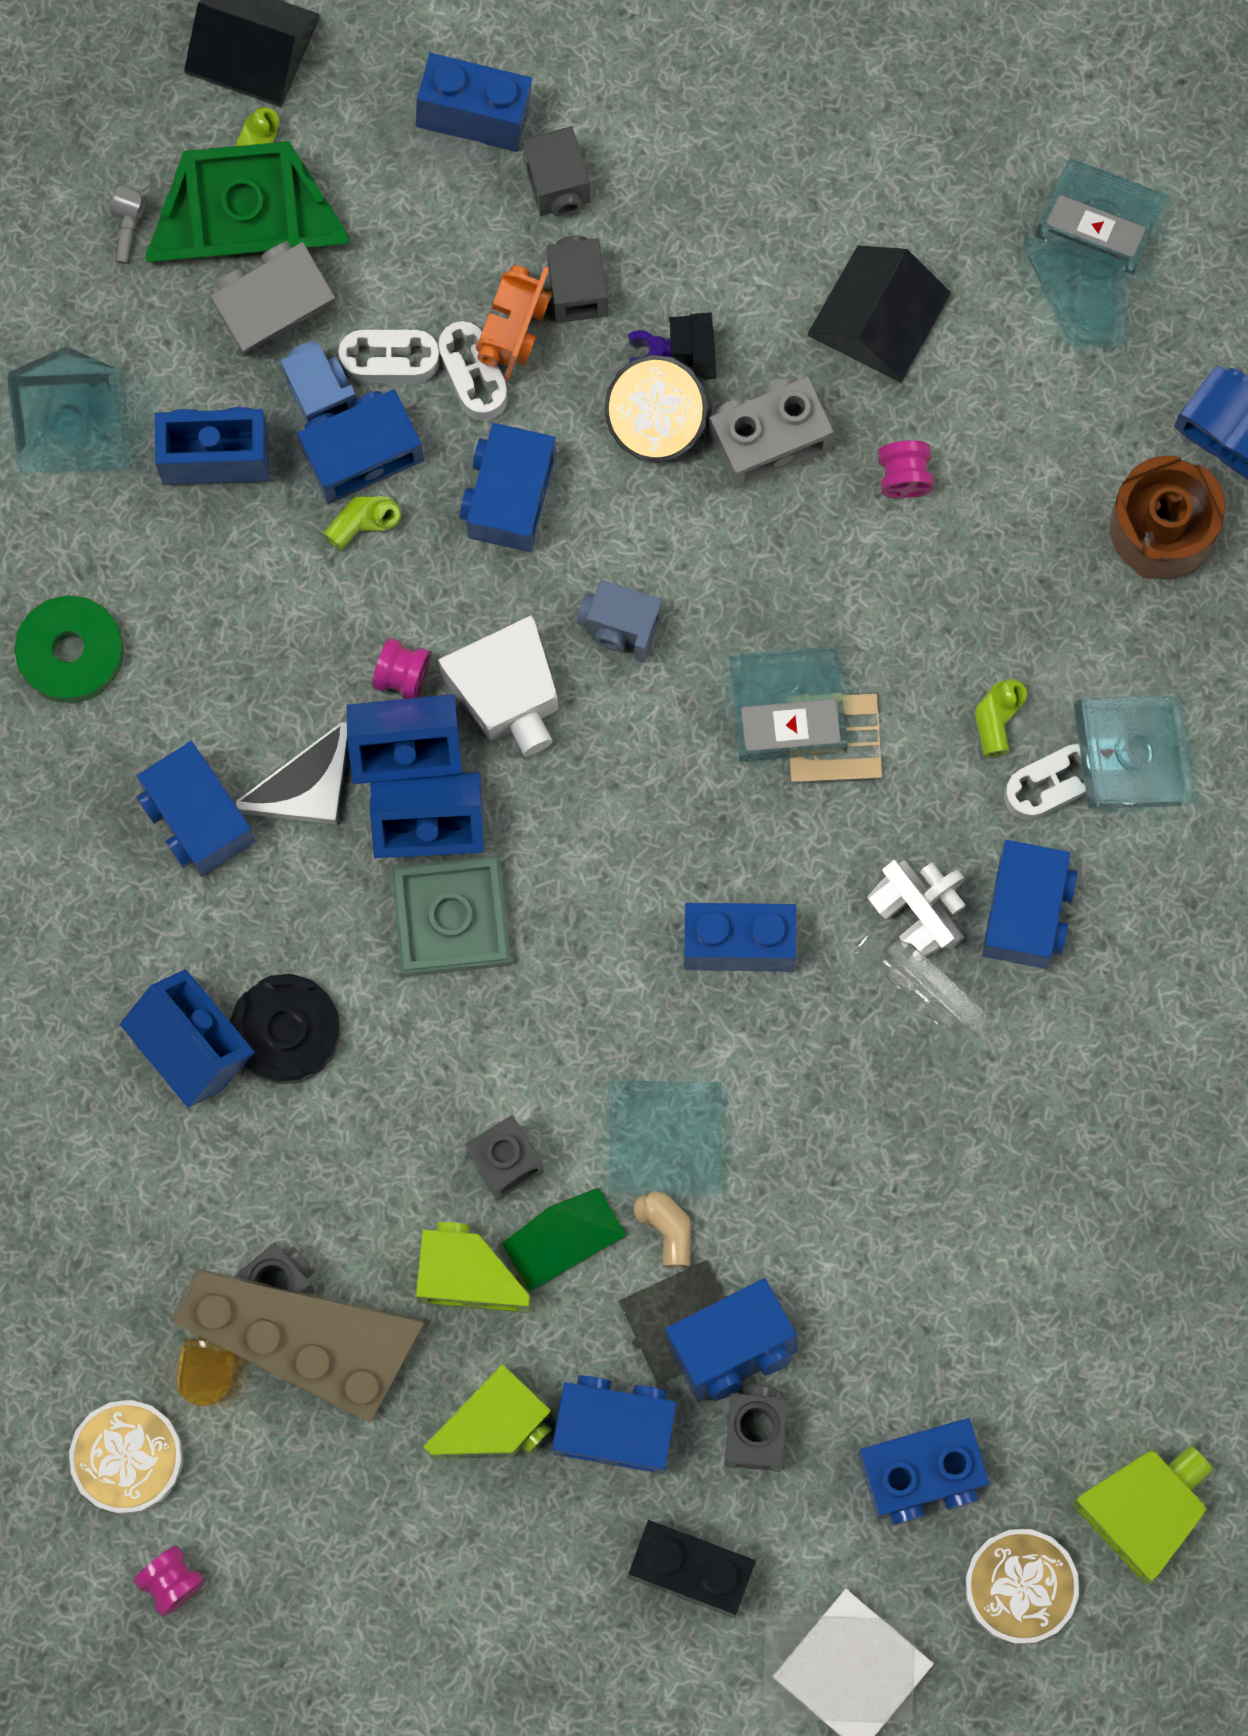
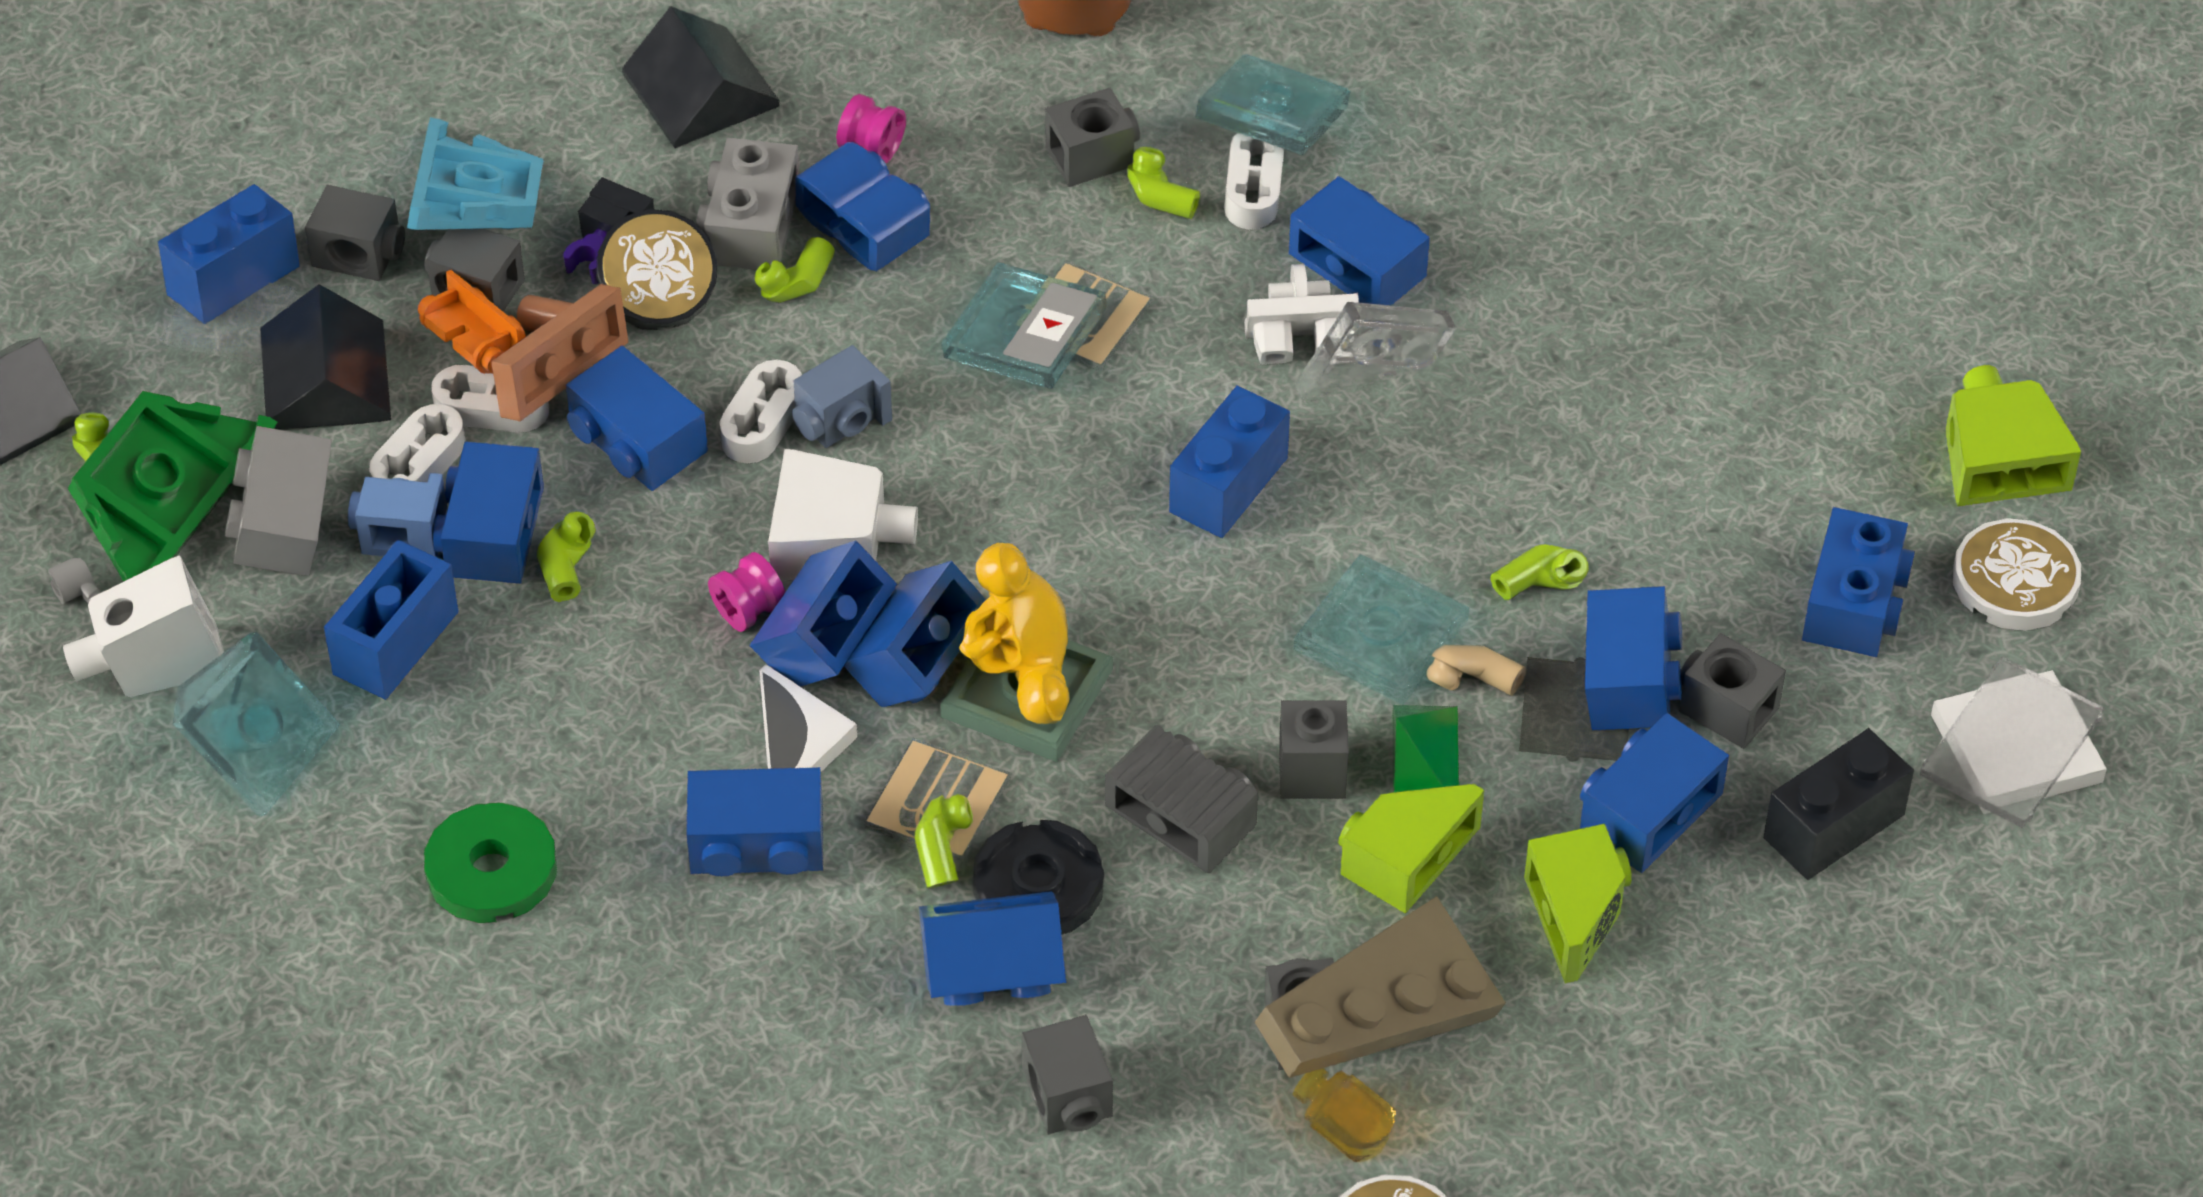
camera: 60 degrees left, 25 degrees down
none -> white torso [63,555,230,697]
none -> black slope [260,284,391,429]
none -> medium azure wing [407,117,544,230]
none -> nougat piece [491,284,629,421]
none -> white beam [720,360,802,463]
none -> lime arm [754,237,835,303]
none -> blue brick [795,142,930,272]
none -> piece [864,738,1011,864]
none -> lime arm [914,794,973,889]
none -> yellow head [959,543,1070,724]
none -> dark grey brick [1022,1015,1113,1134]
none -> dark grey brick [1045,87,1140,187]
none -> dark grey brick [1105,725,1258,873]
none -> lime arm [1490,544,1589,600]

